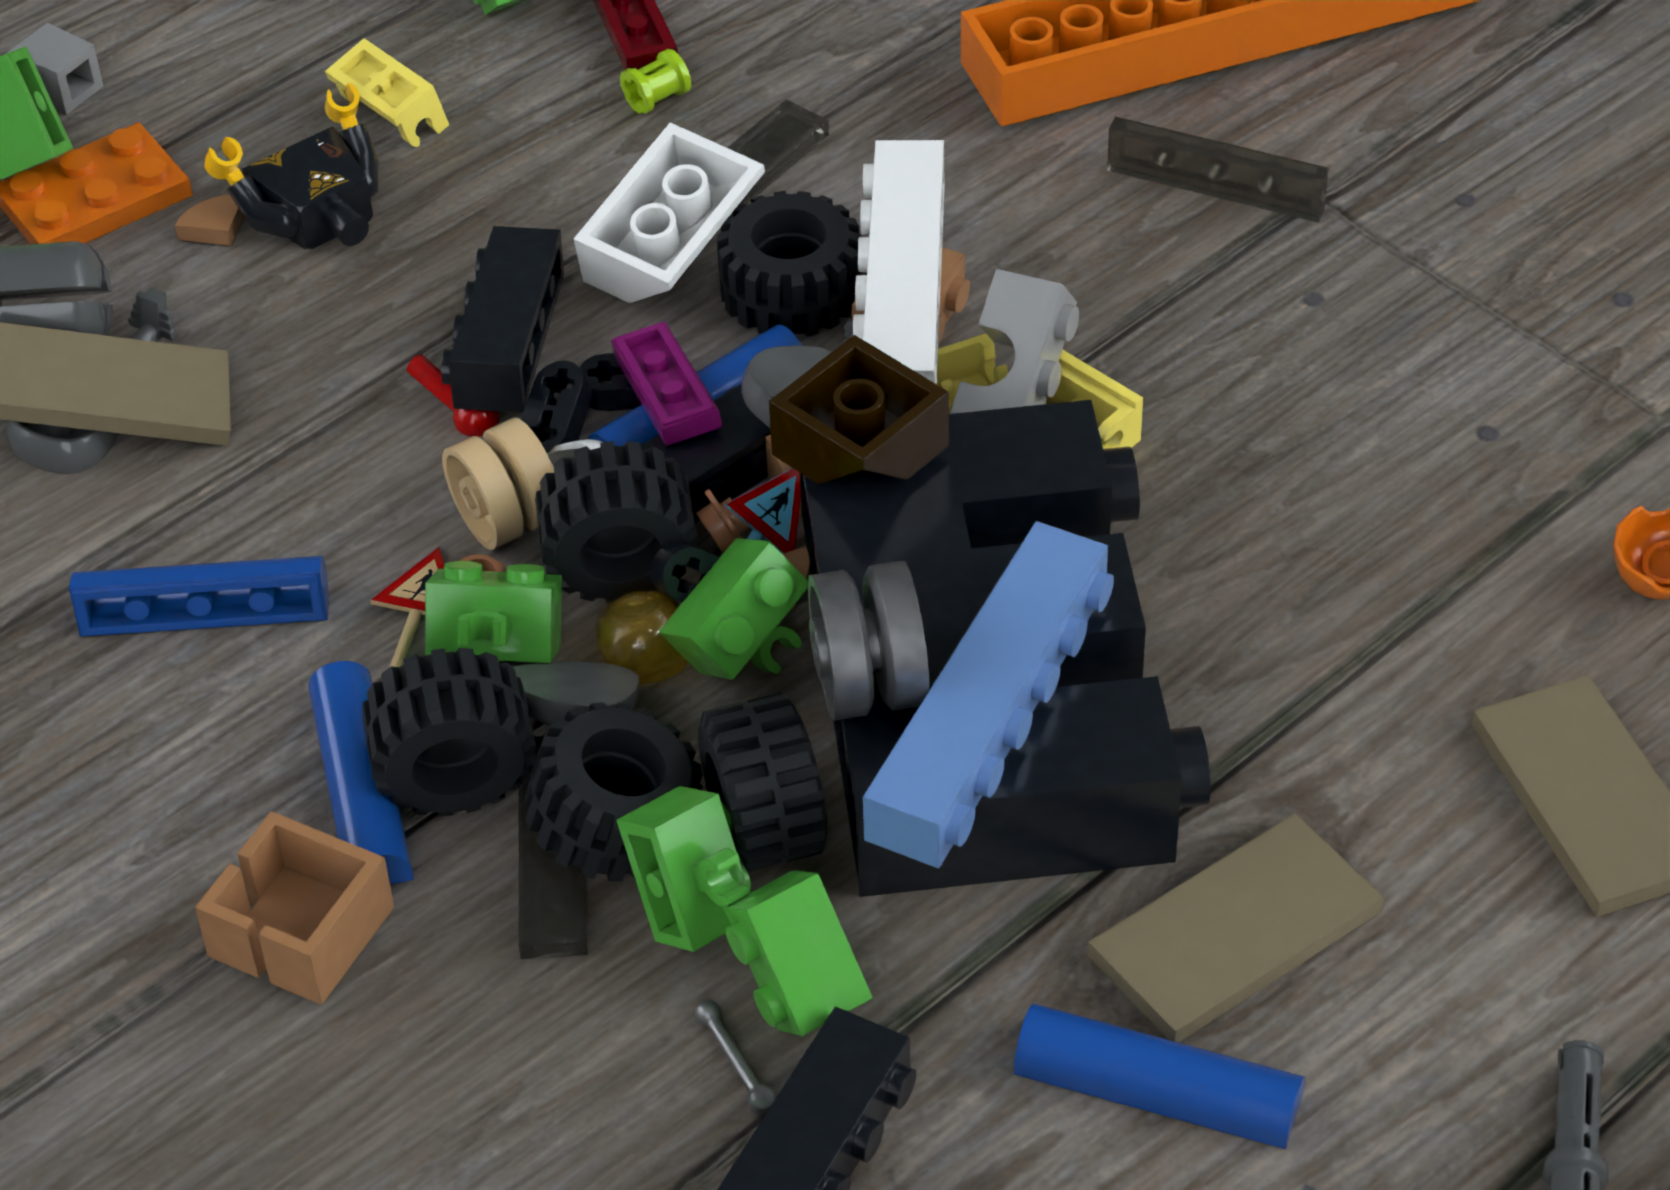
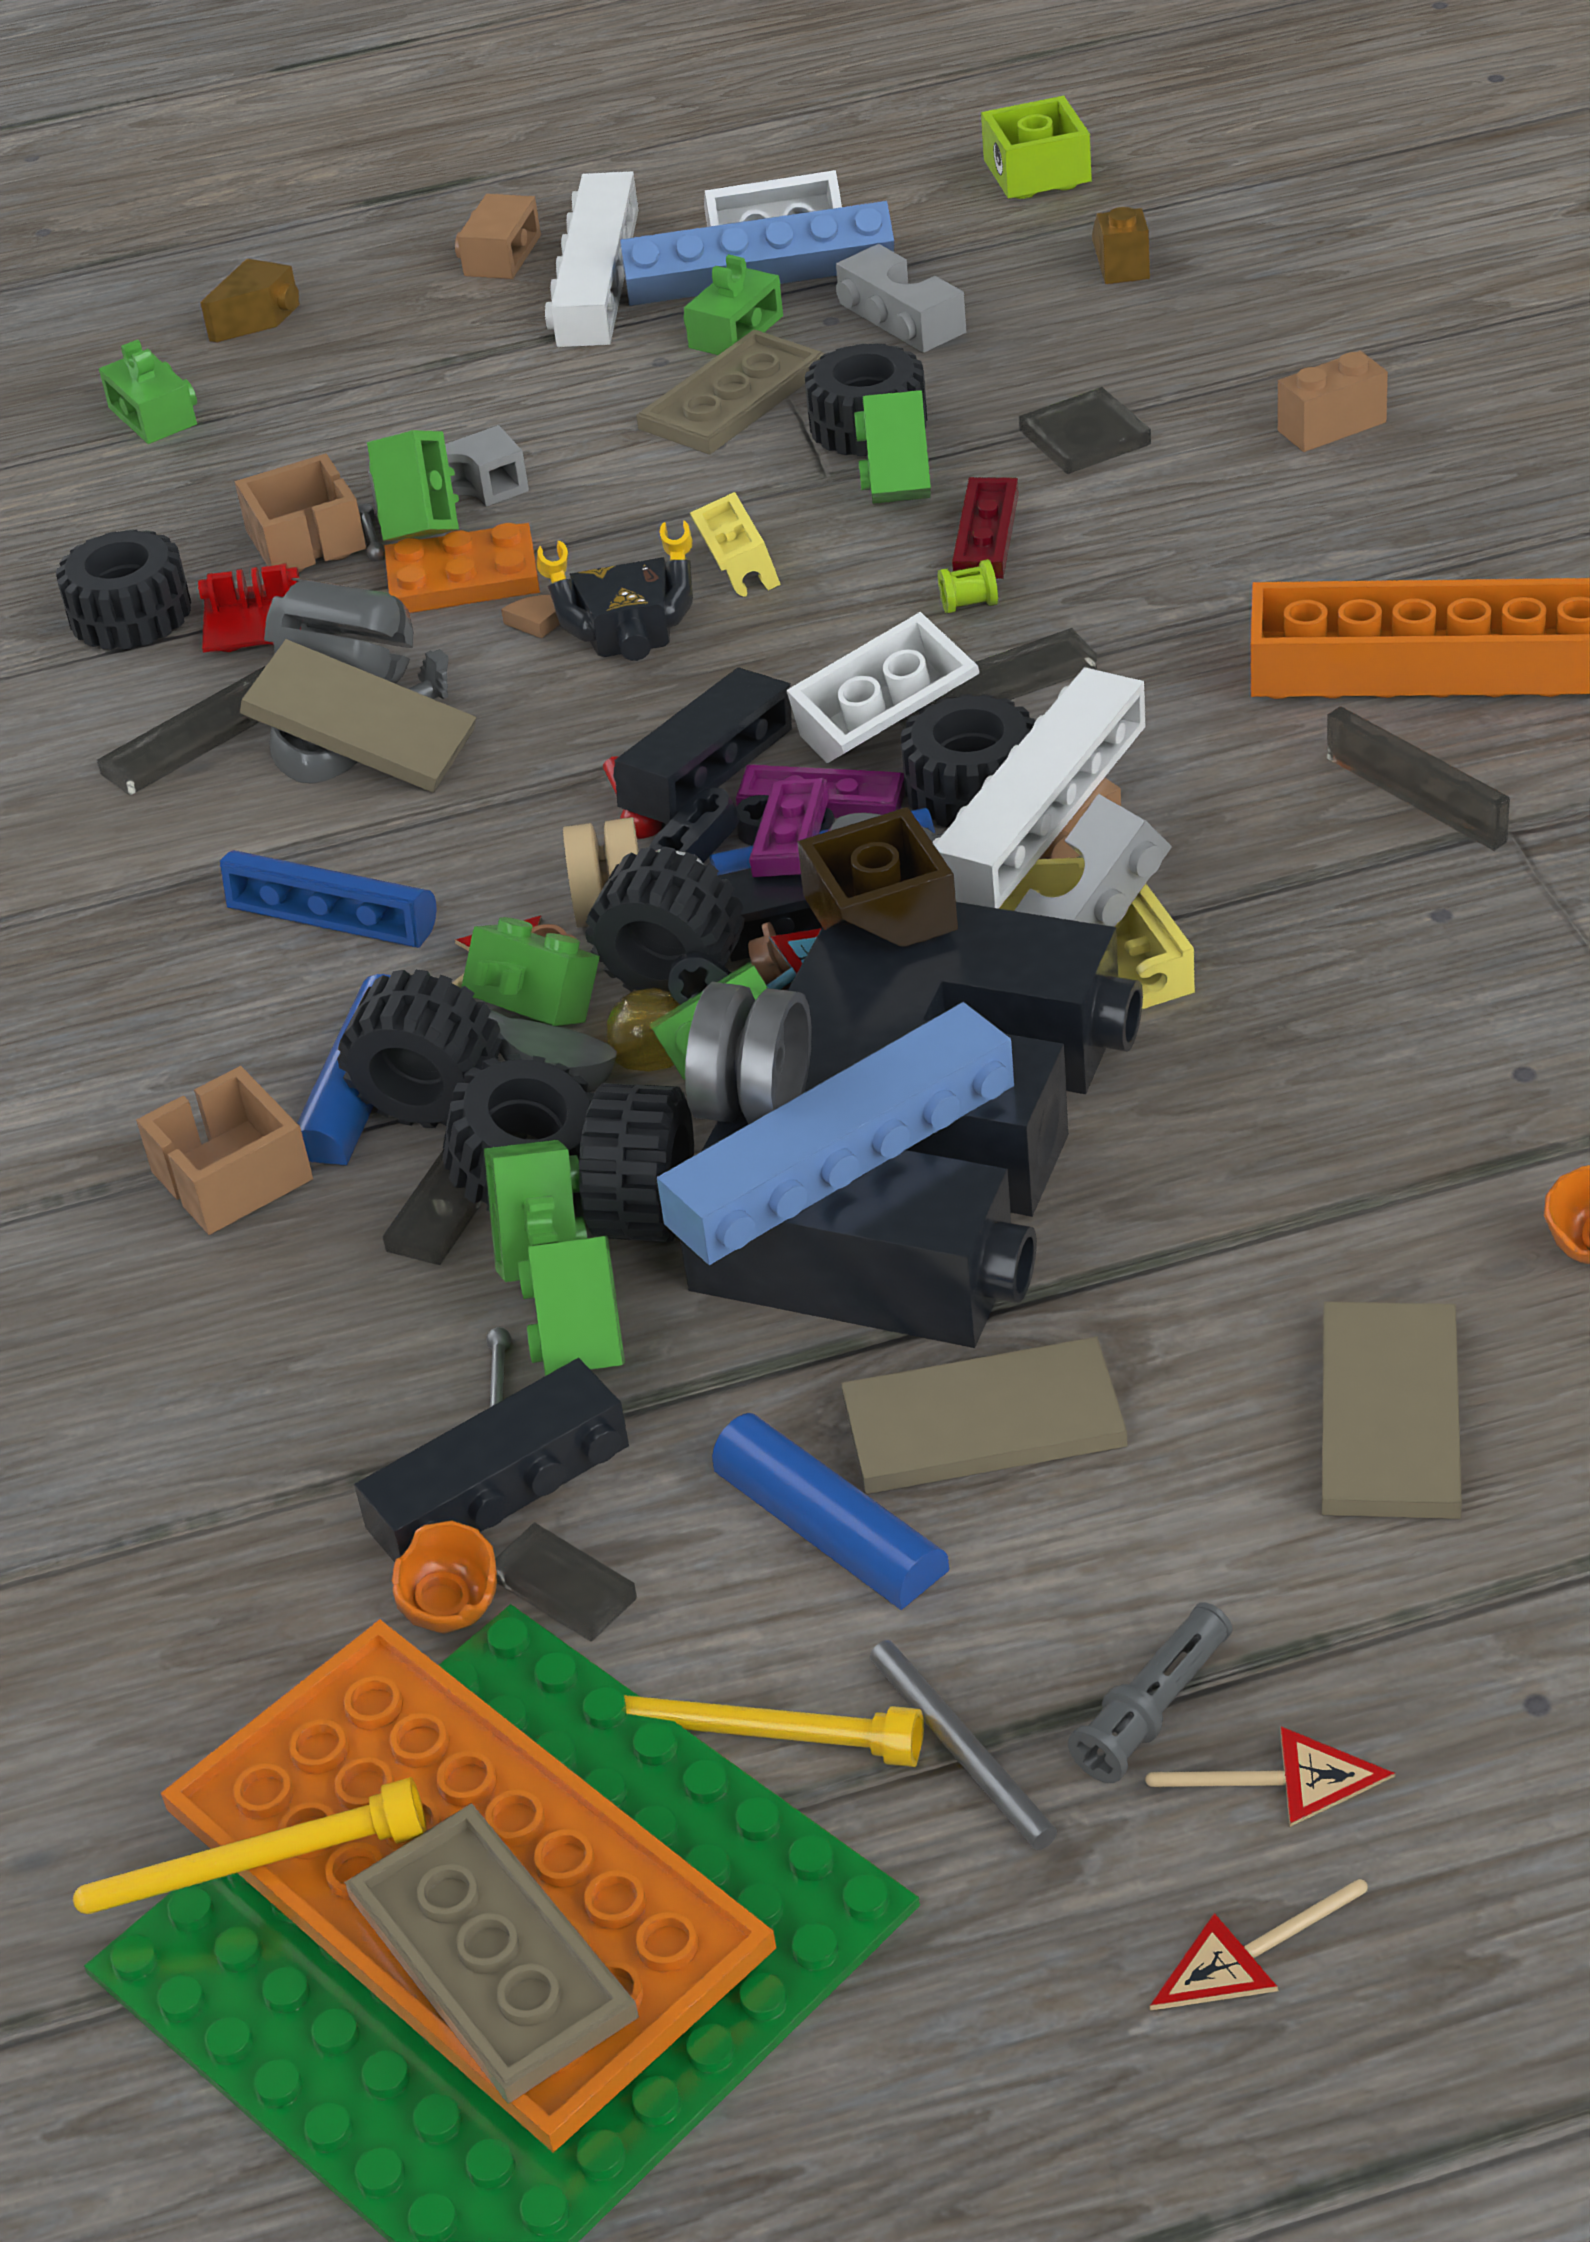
camera: 30 degrees right, 5 degrees down
none -> magenta tile [736,765,905,818]

